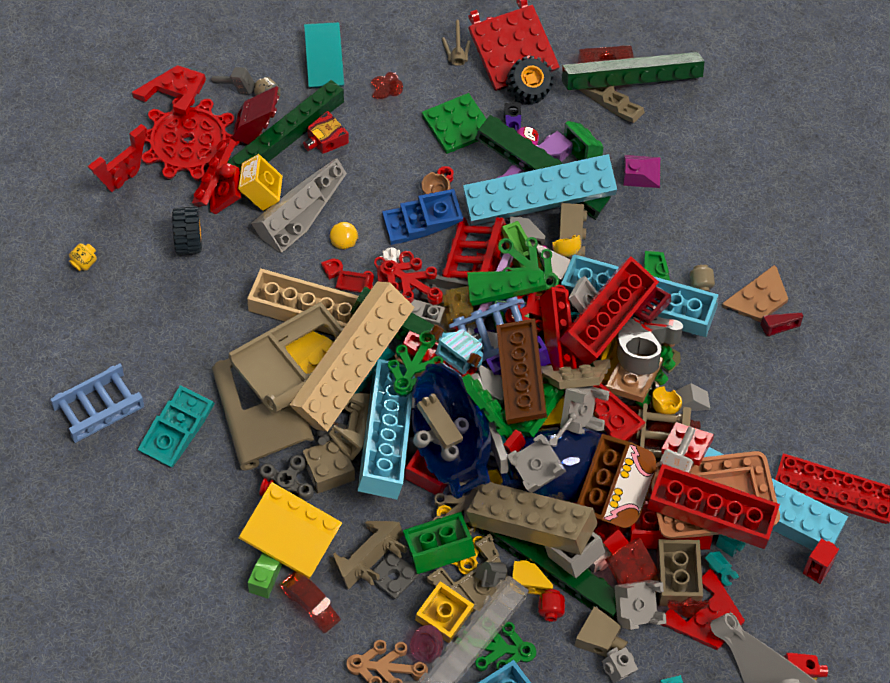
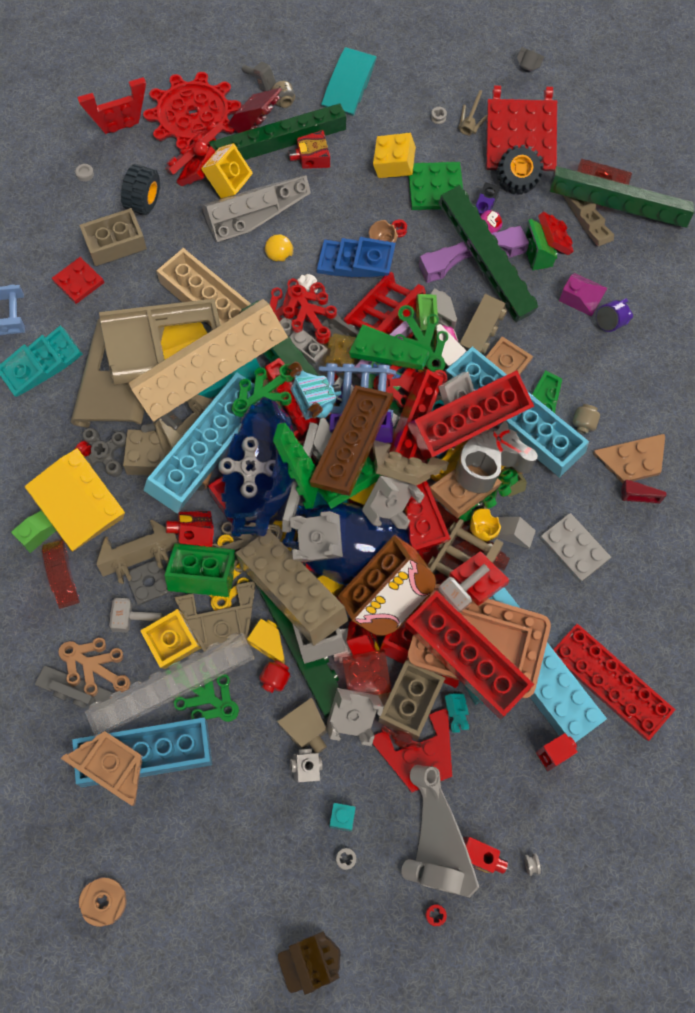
camera: 25 degrees right, 10 degrees up
yellow head [69,243,97,271] -> none
red wing [132,65,206,116] -> none
red tile [321,258,343,280] -> none
red tile [335,270,374,293] -> none
clear red plate [371,72,403,99] -> none
clear pink hat [410,625,444,664] -> none
dark tan hinge [417,393,463,449] -> none
medium azure brick [463,154,617,226] -> none
dark grey piece [475,562,507,587] -> none
red tile [504,430,526,454] -> none
light grey hinge [549,412,577,447] -> none
yellow hair [552,235,581,257] -> none
dark red slope [634,287,671,323] -> none
none -> red plate [52,257,105,304]
none -> light grey tile [75,164,94,181]
none -> dark tan brick [79,208,147,266]
none -> light grey piece [109,598,162,633]
none -> red torso [166,511,214,547]
none -> yellow brick [373,133,416,178]
none -> light grey bush [431,107,447,124]
none -> medium nougat plate [486,337,533,375]
none -> light grey bush [524,854,541,876]
none -> red plate [538,212,574,255]
none -> light grey plate [540,513,611,583]
none -> piece [596,298,633,332]

